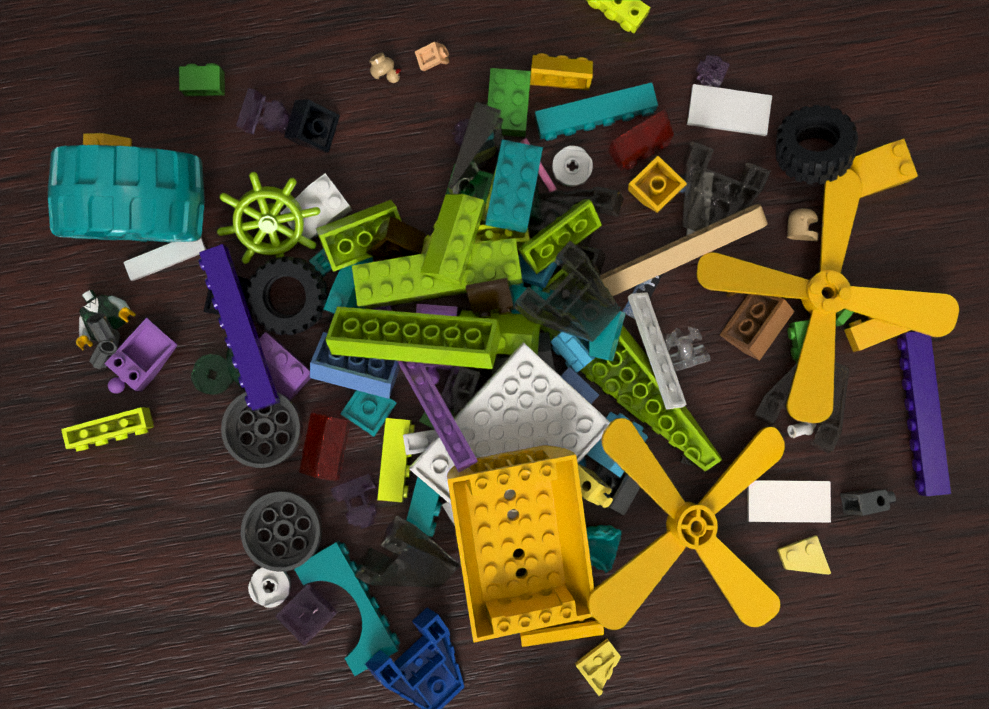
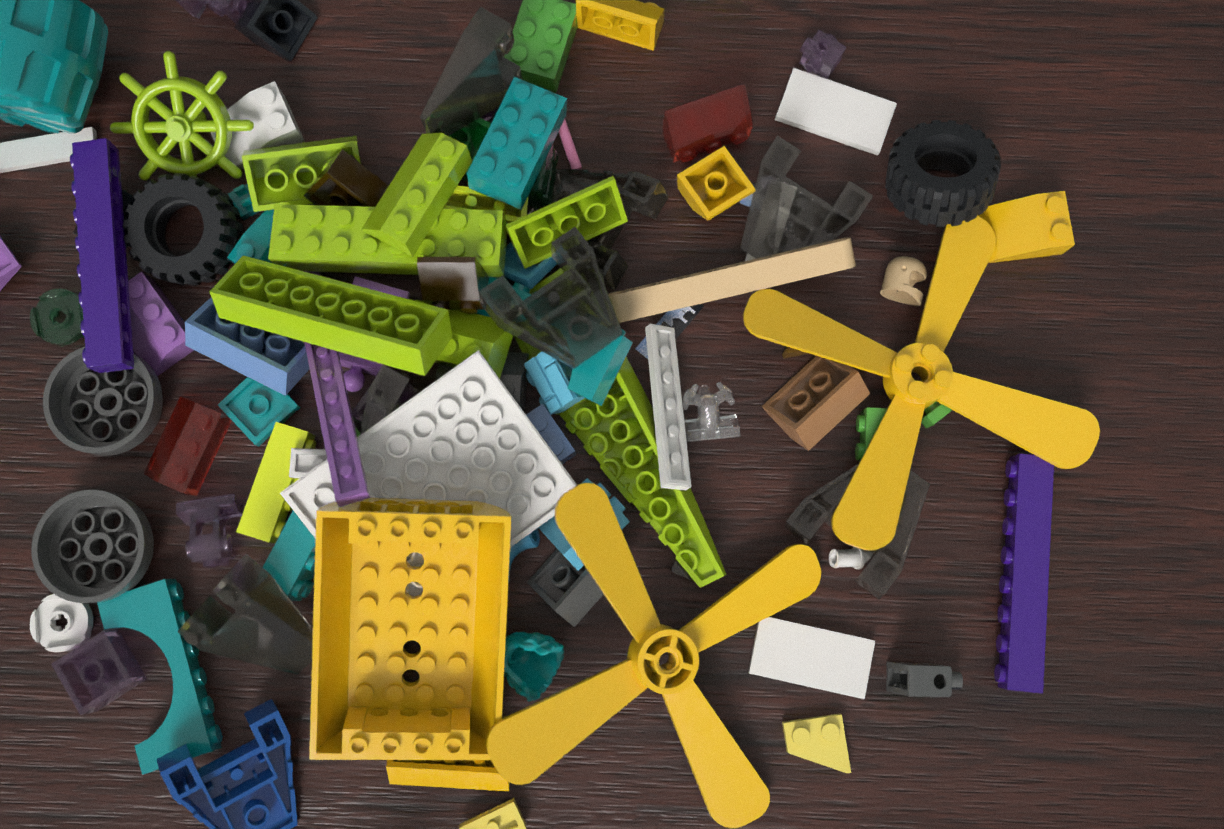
camera: 10 degrees right, 5 degrees down
teal brick [534,82,658,141] -> none
white plate [552,146,593,187] -> none
light yellow torso [577,463,613,508] -> none
yellow brick [844,317,910,352] -> none

